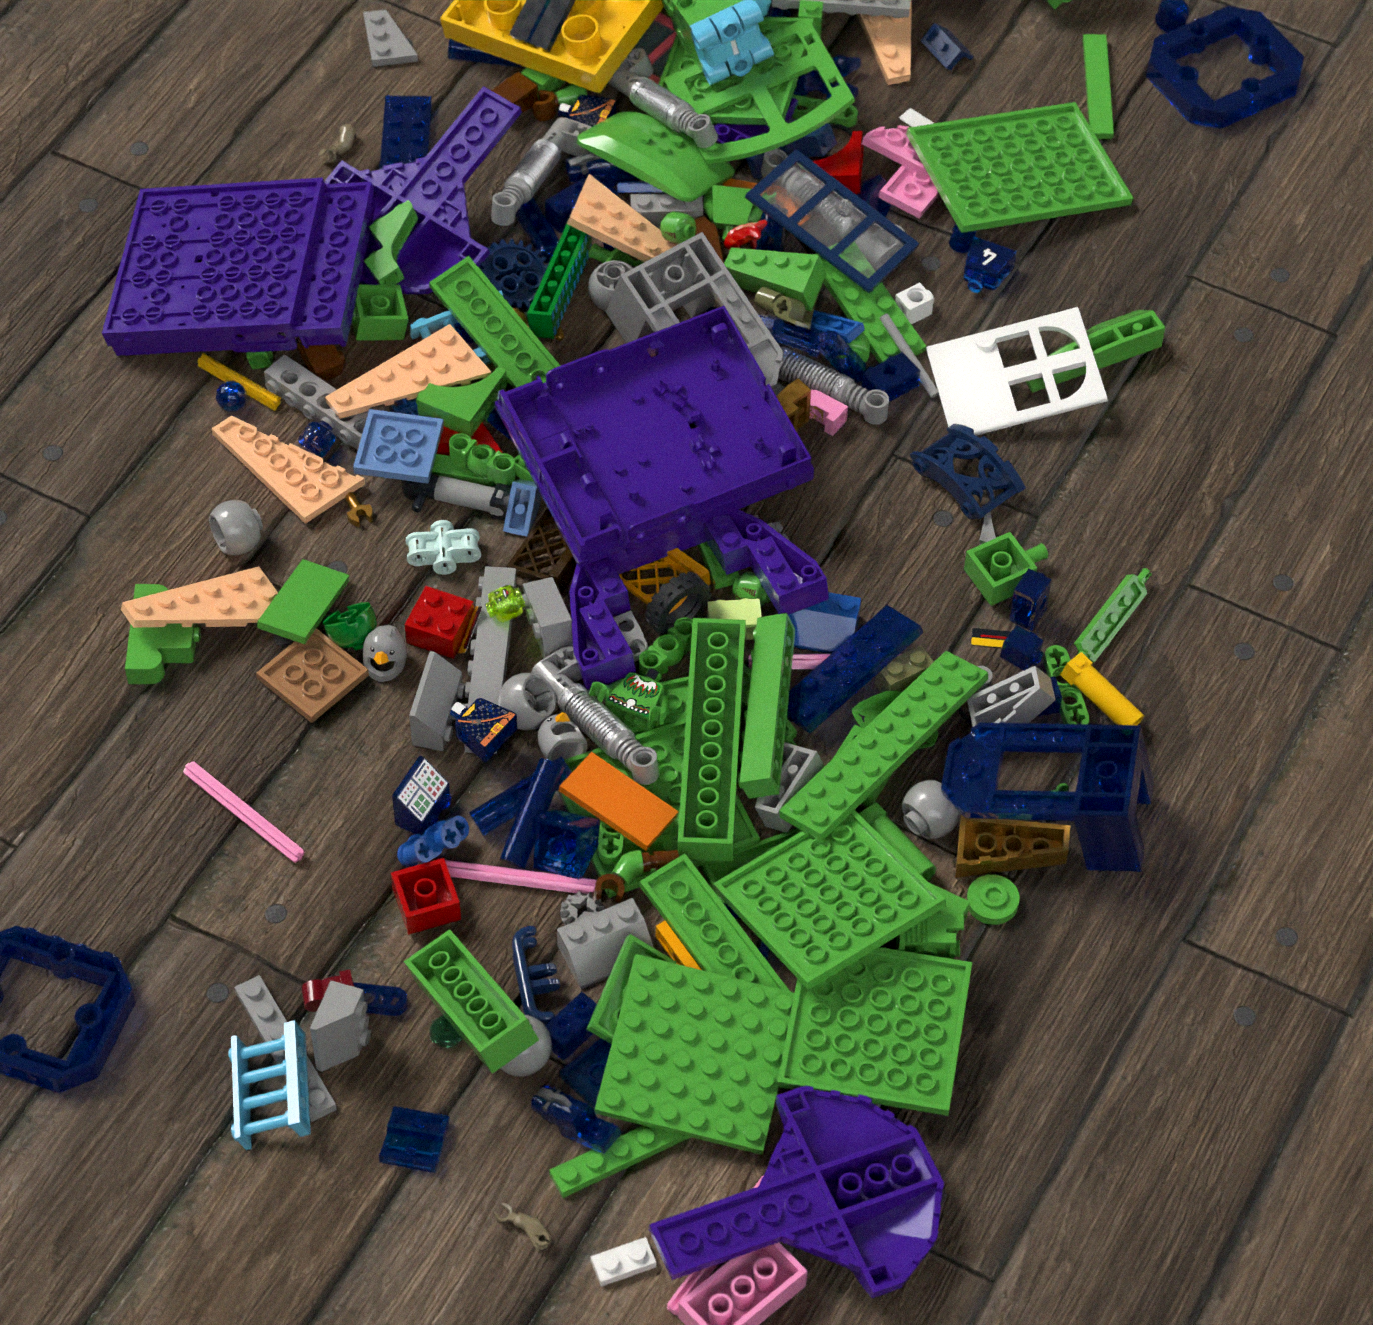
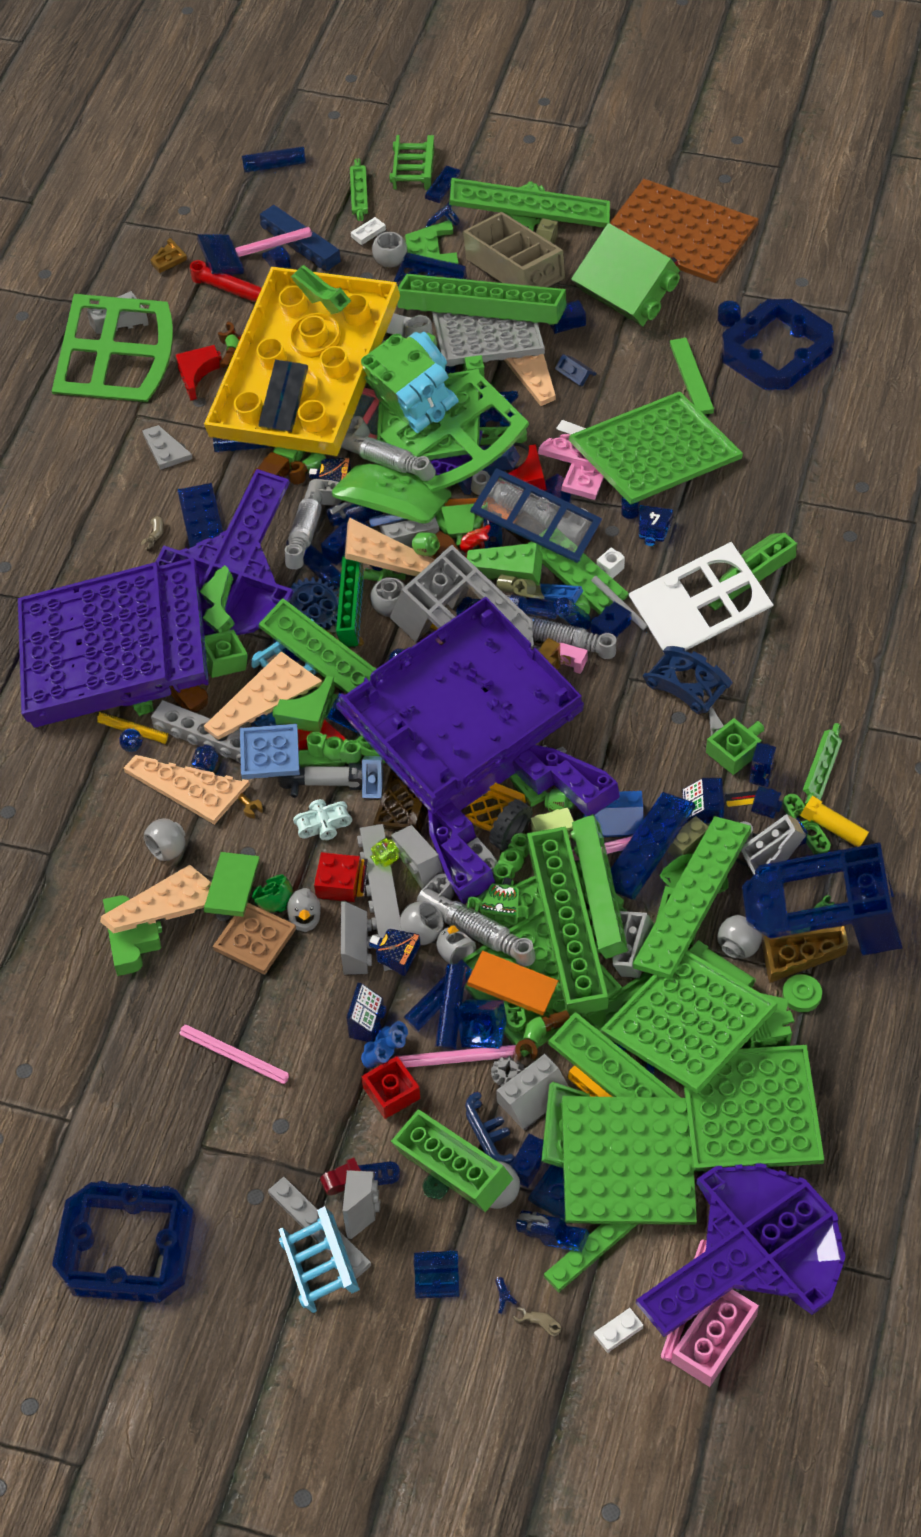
camera: 10 degrees left, 0 degrees up
none -> clear blue bar [495,1277,518,1314]
none -> clear blue slope [682,778,724,823]

